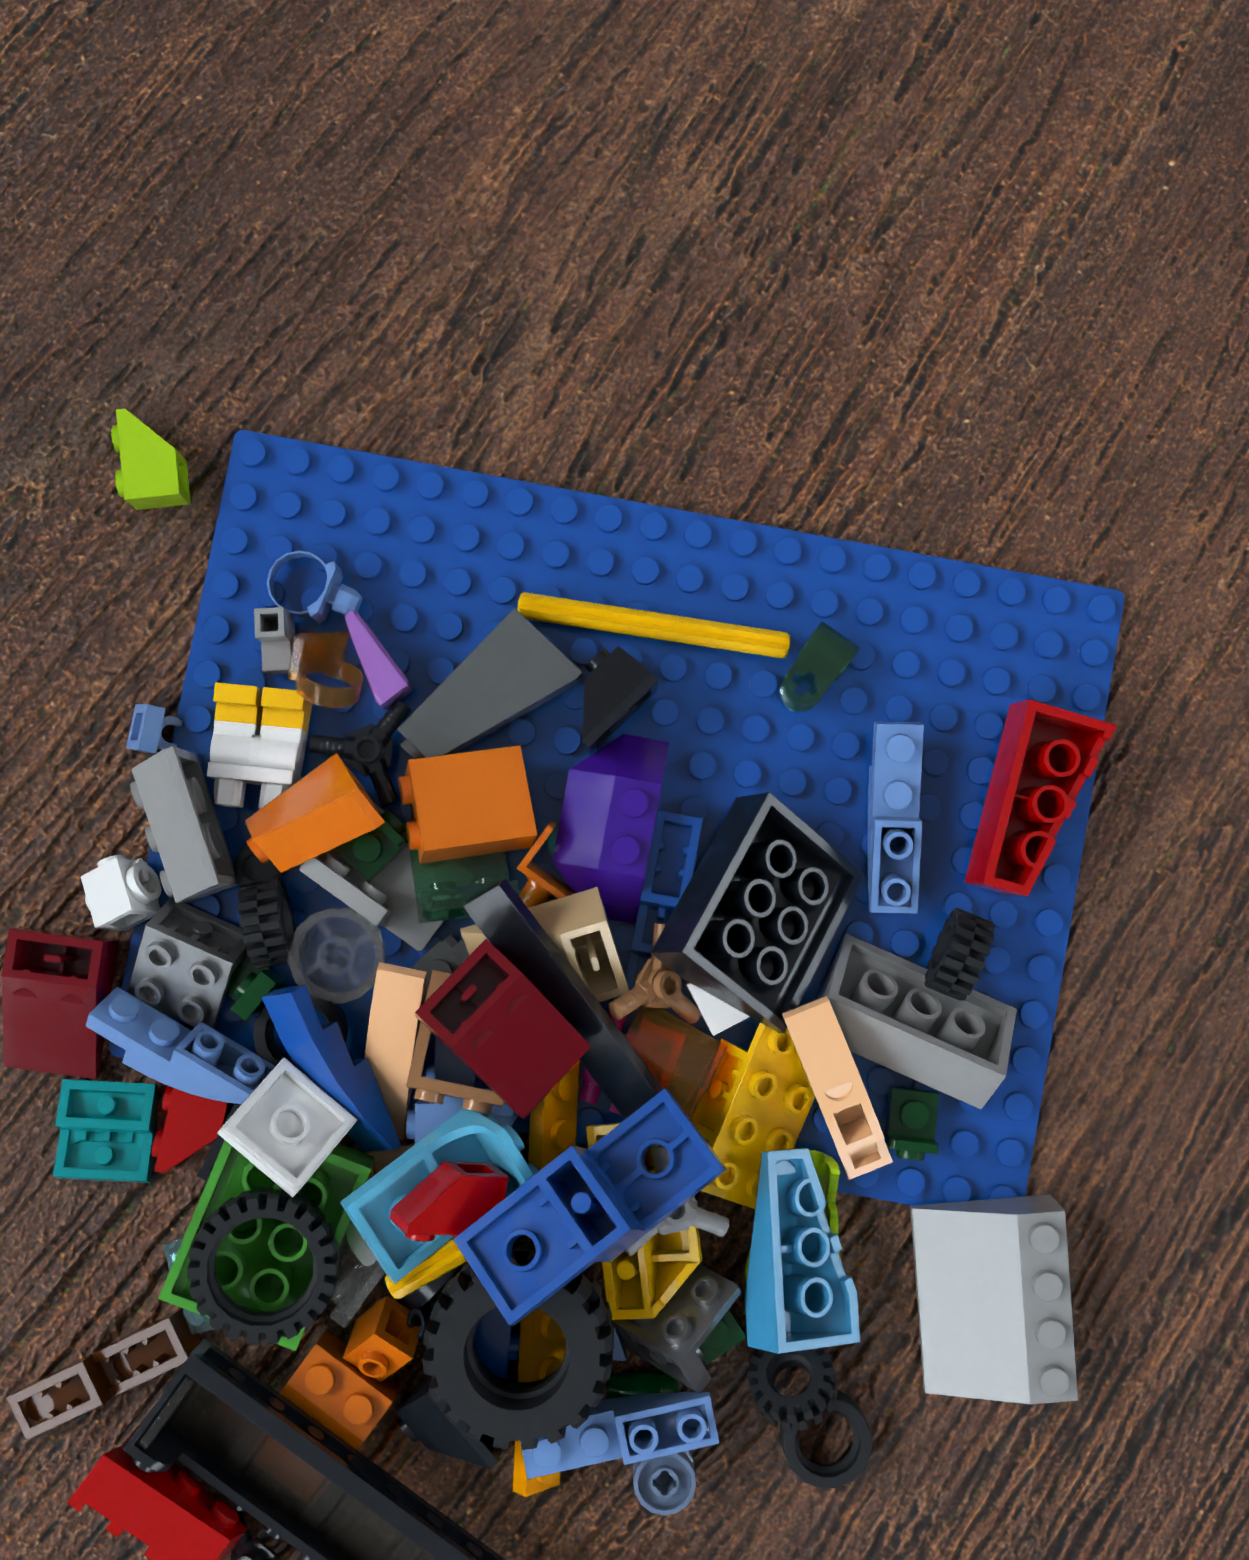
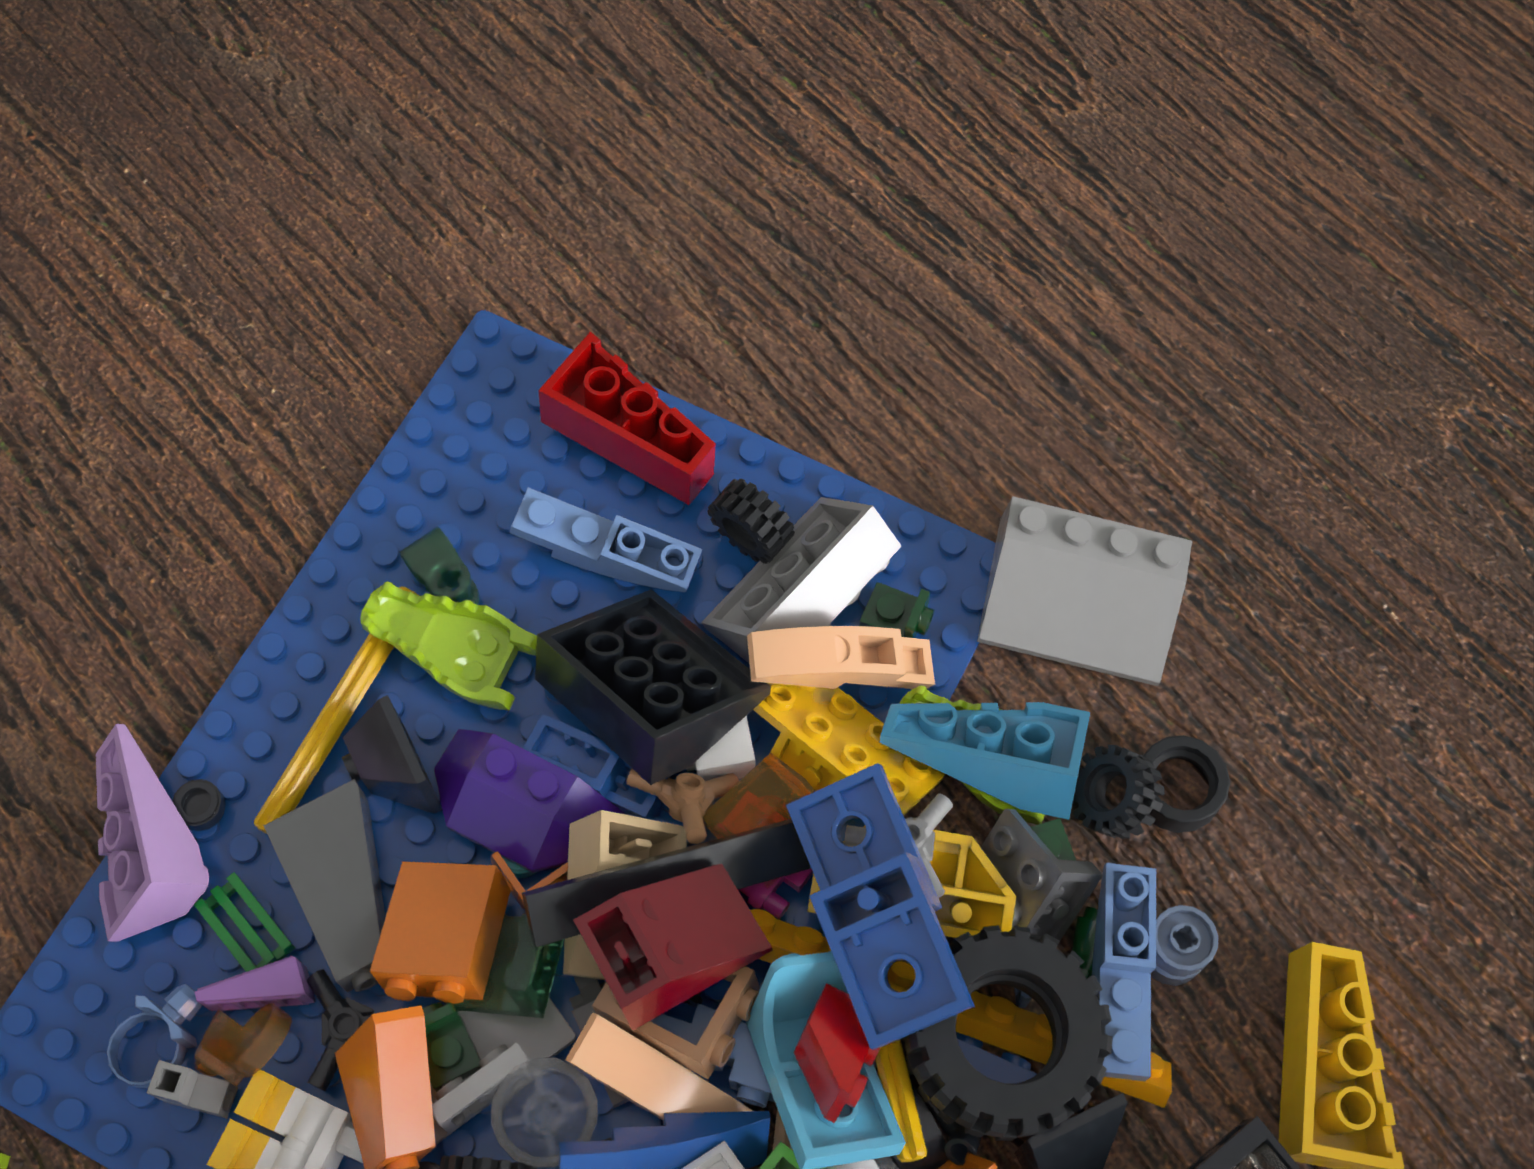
camera: 70 degrees left, 20 degrees down
none -> lavender wedge [96,724,209,942]
none -> black tile [172,779,225,831]
none -> green tile [194,872,295,972]
none -> lime animal [360,581,537,711]

